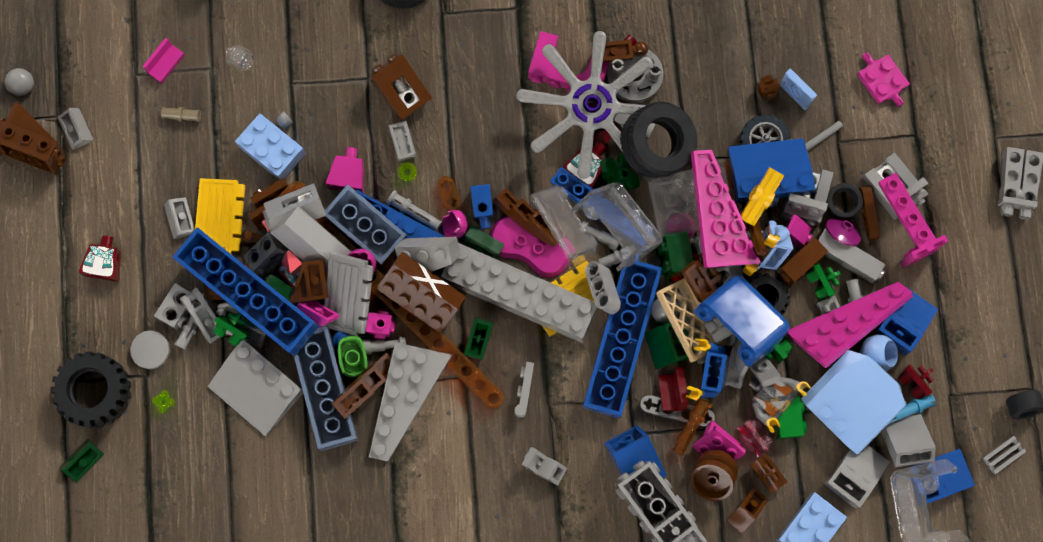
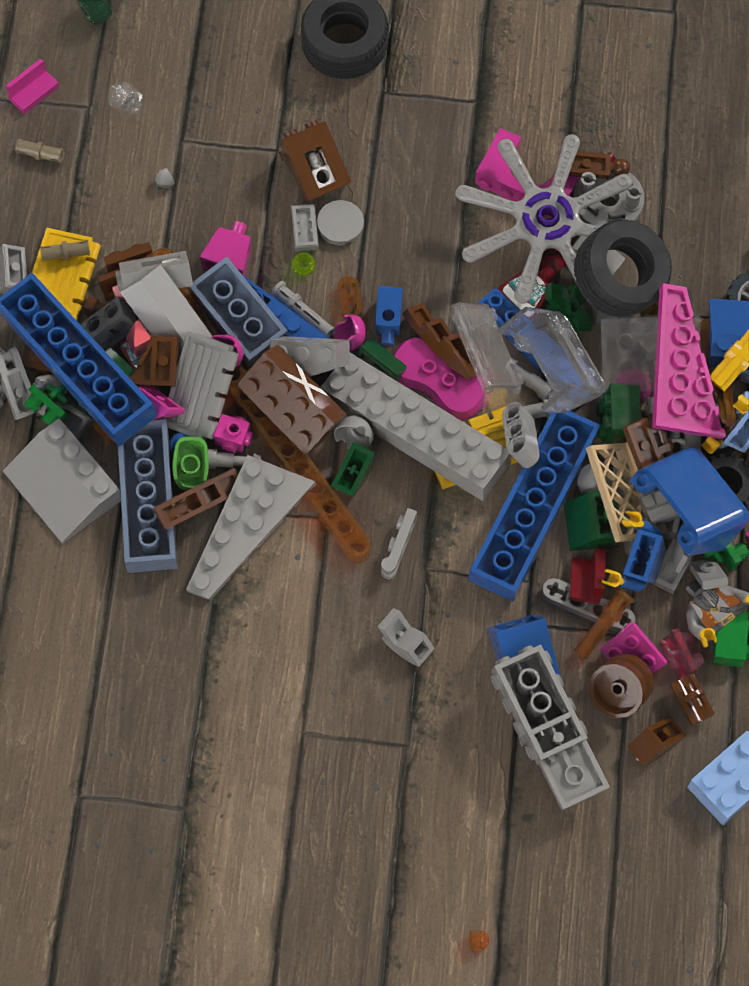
camera: 10 degrees right, 10 degrees down
light blue brick [235,113,306,180] -> none
none -> dark tan pin [40,240,90,262]
none -> light grey tile [317,200,364,246]
none -> light grey hair [333,415,374,449]

